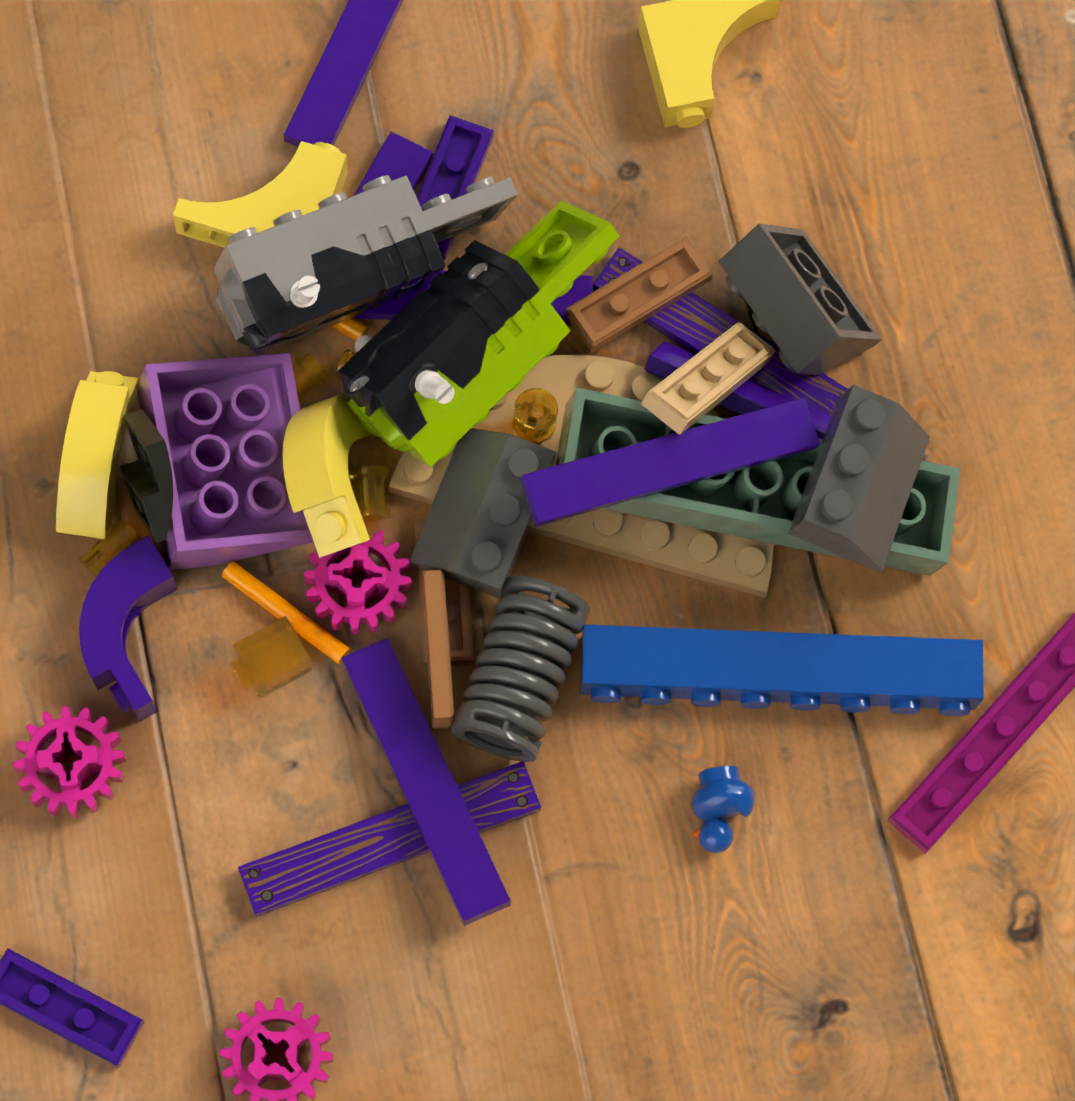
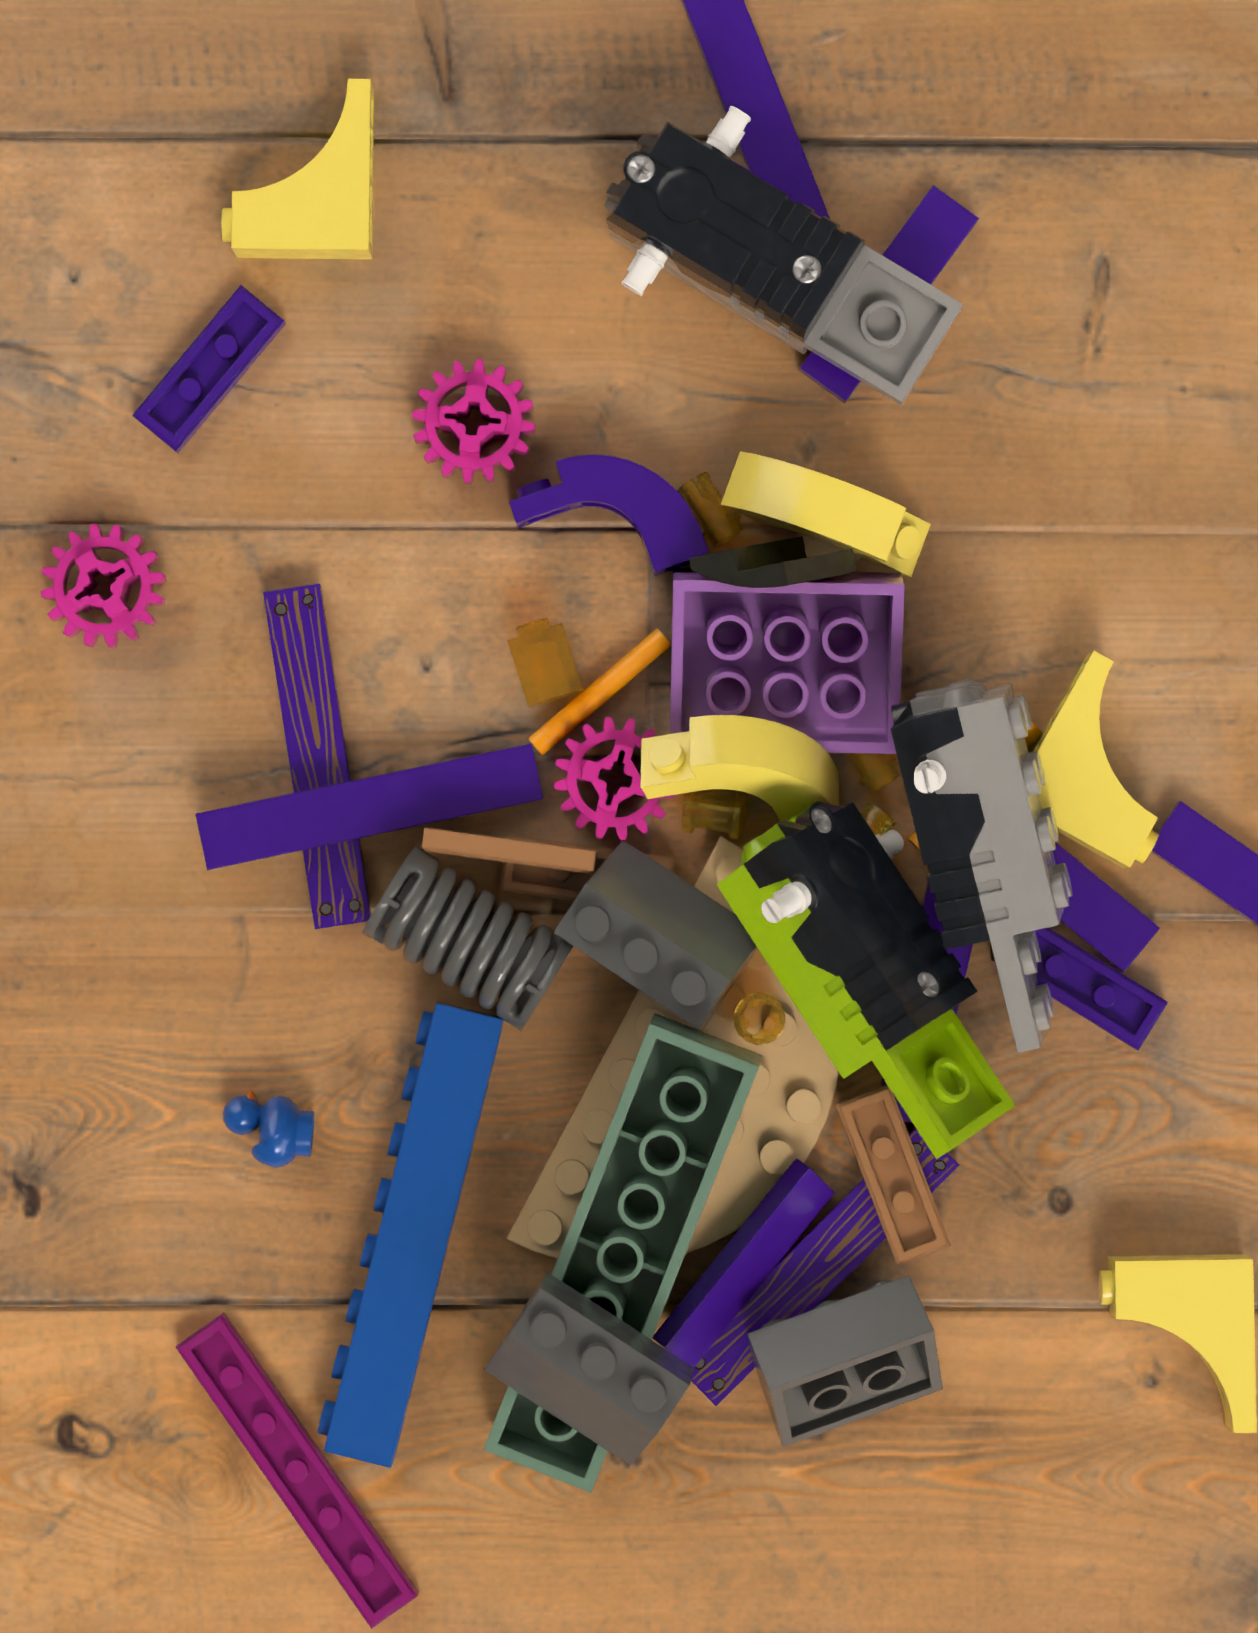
camera: 110 degrees right, 15 degrees up
dark purple tile [520,398,820,527] -> none
tan tile [641,322,776,435] -> none

